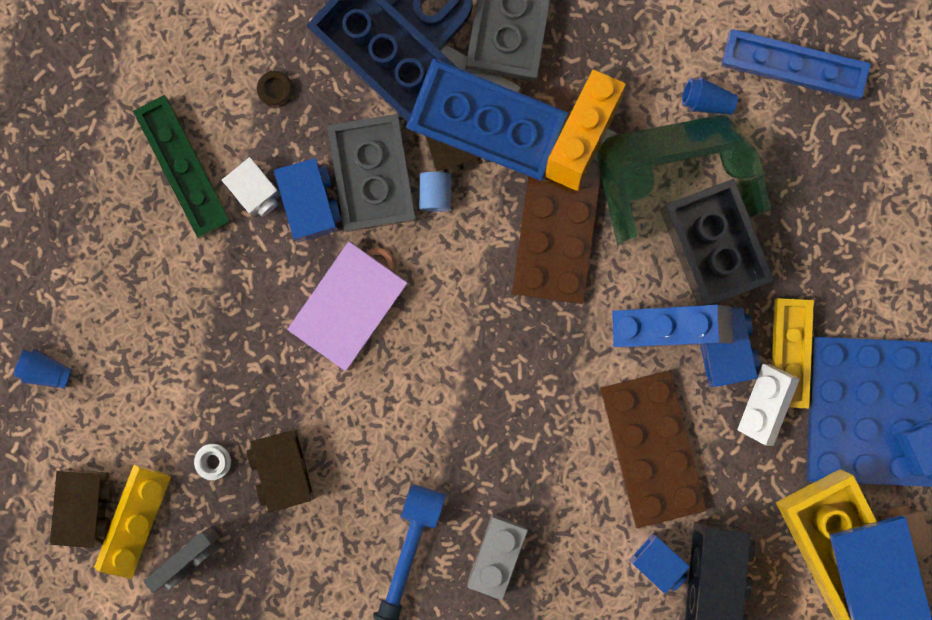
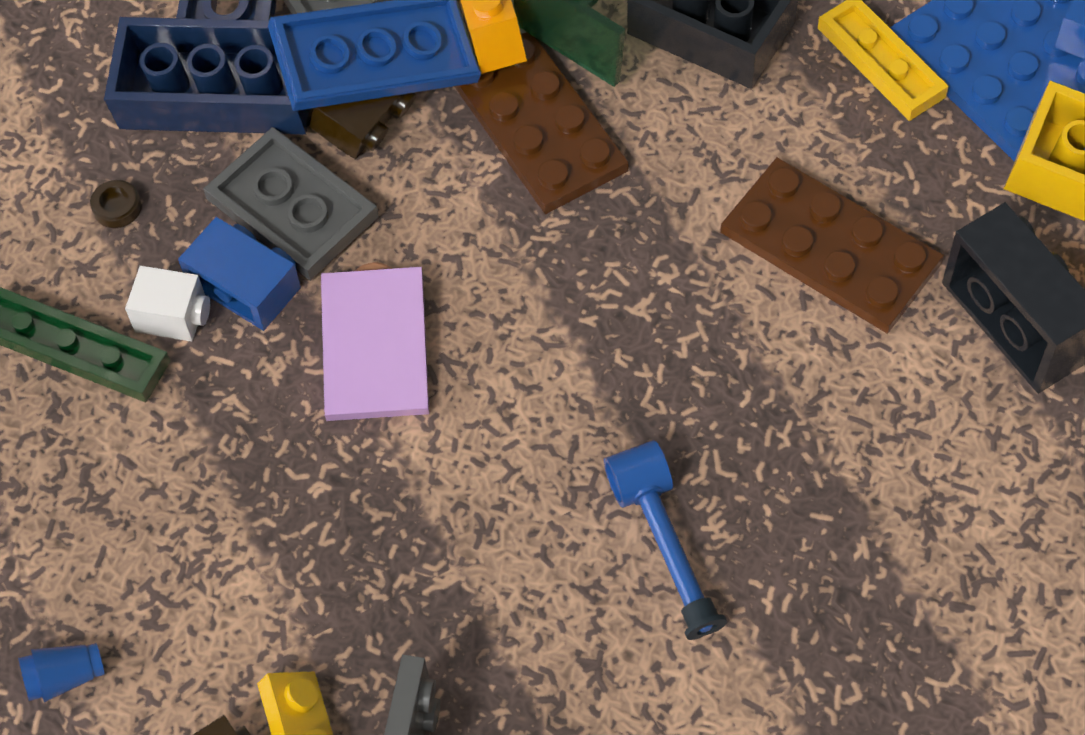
camera: 35 degrees left, 25 degrees down
white plate [194,444,231,480] -> none
dark brown brick [247,429,315,513] -> none
medium blue gear [419,172,452,212] -> none
light grey brick [467,514,527,600] -> none
blue brick [612,305,734,348] -> none
blue brick [629,534,690,594] -> none
blue brick [700,307,760,387] -> none
white plate [737,364,800,446] -> none

